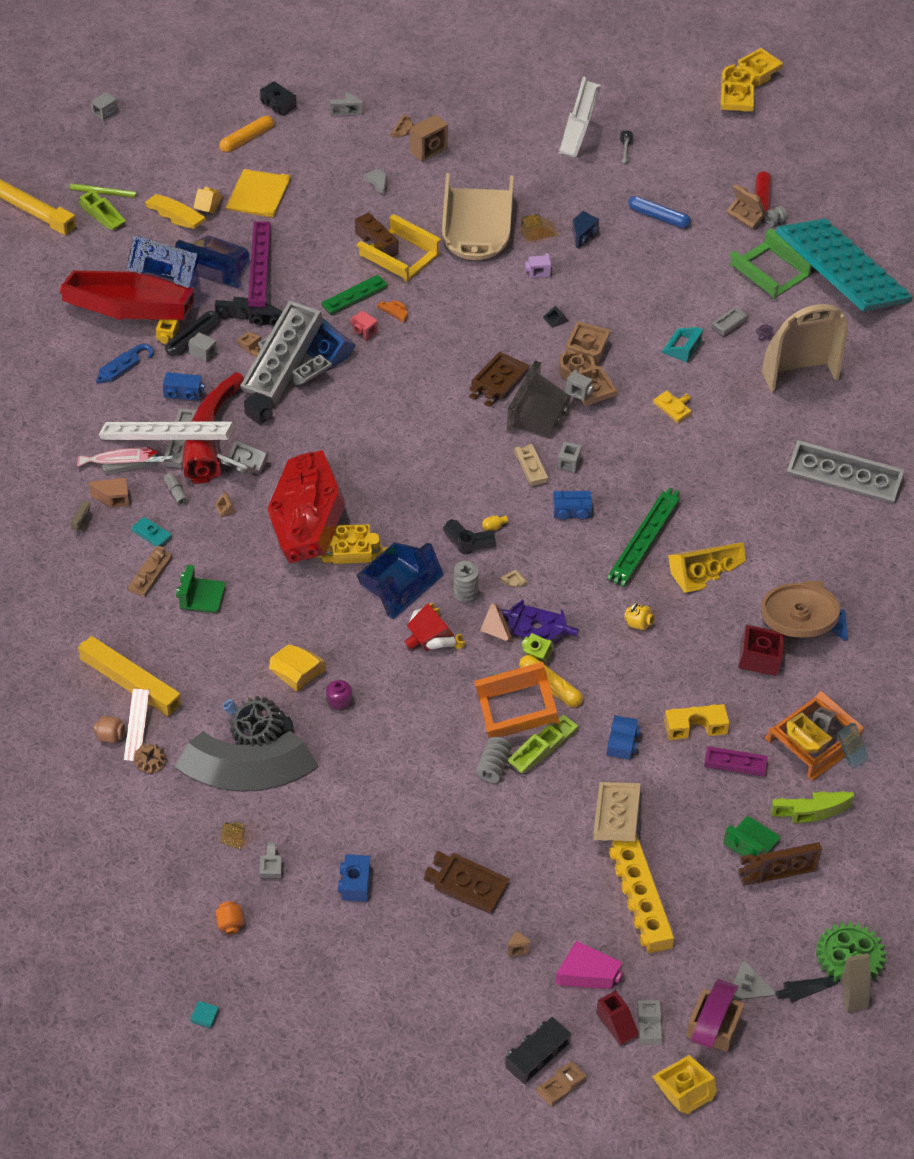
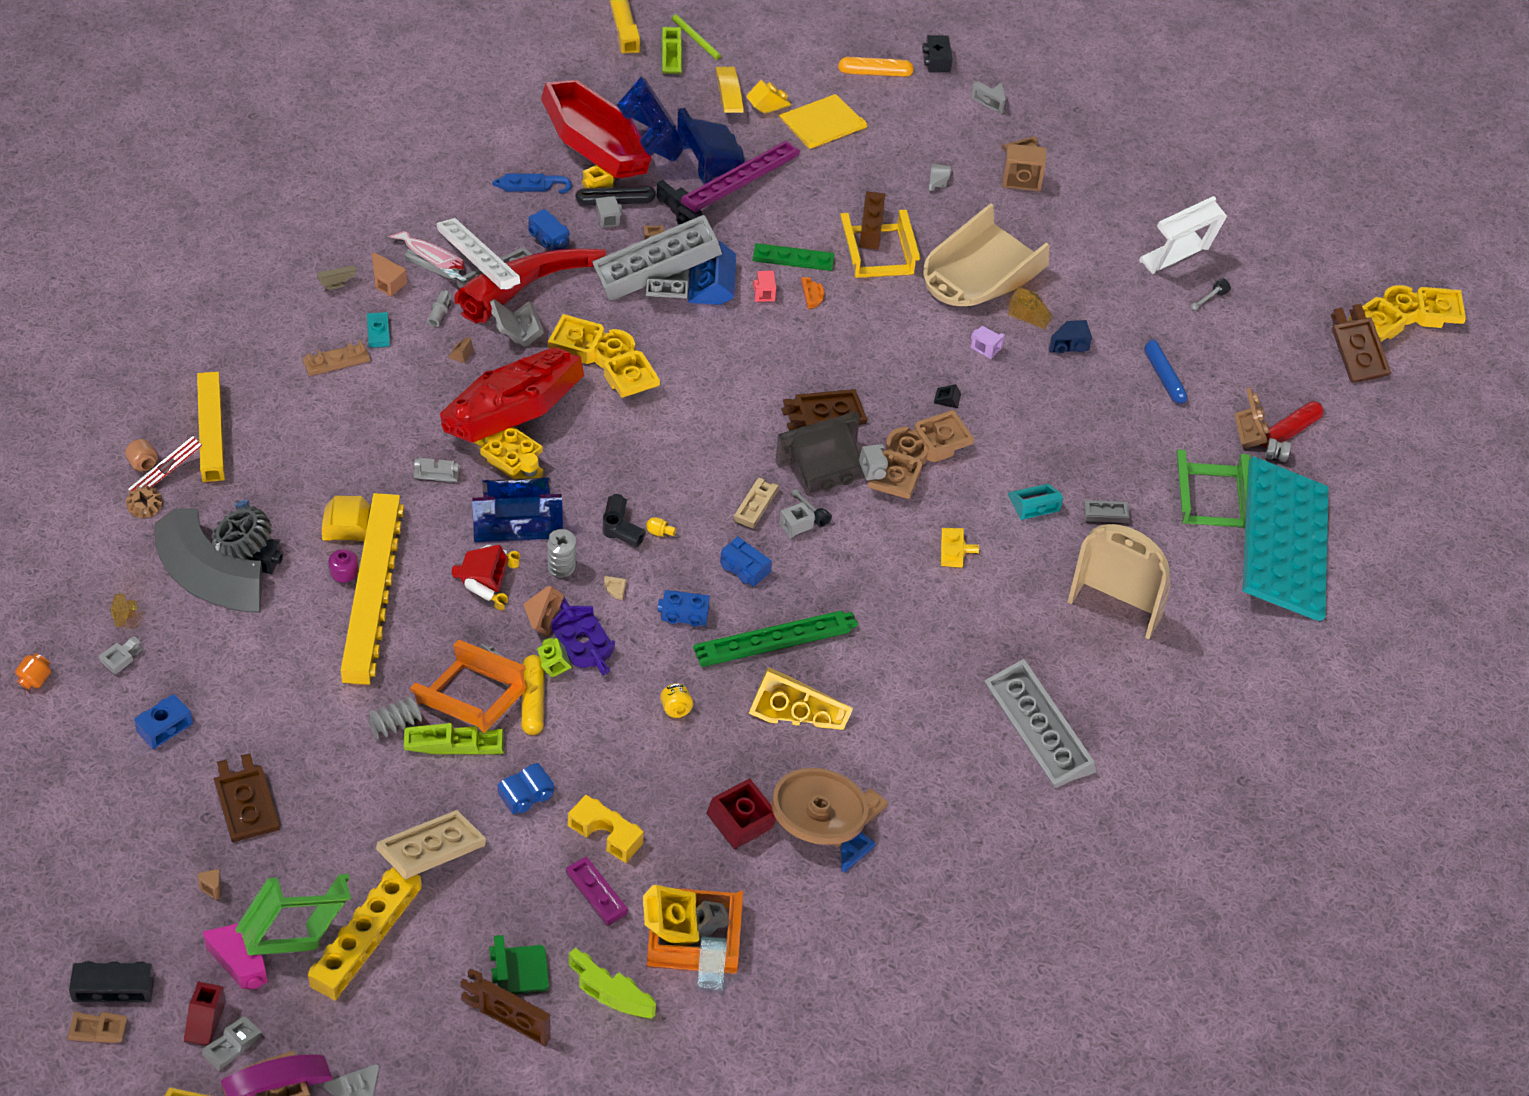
camera: 40 degrees right, 0 degrees up
green bracket [176,565,225,613] -> none
black brick [244,392,273,424] -> none
none -> bright green piece [235,874,351,955]
none -> yellow brick [341,493,404,685]
none -> light grey hinge [413,457,460,483]
none -> yellow plate [548,314,660,398]
none -> blue brick [658,590,710,627]
none -> black hinge [792,489,832,528]
none -> reddish brown tile [1331,303,1391,383]

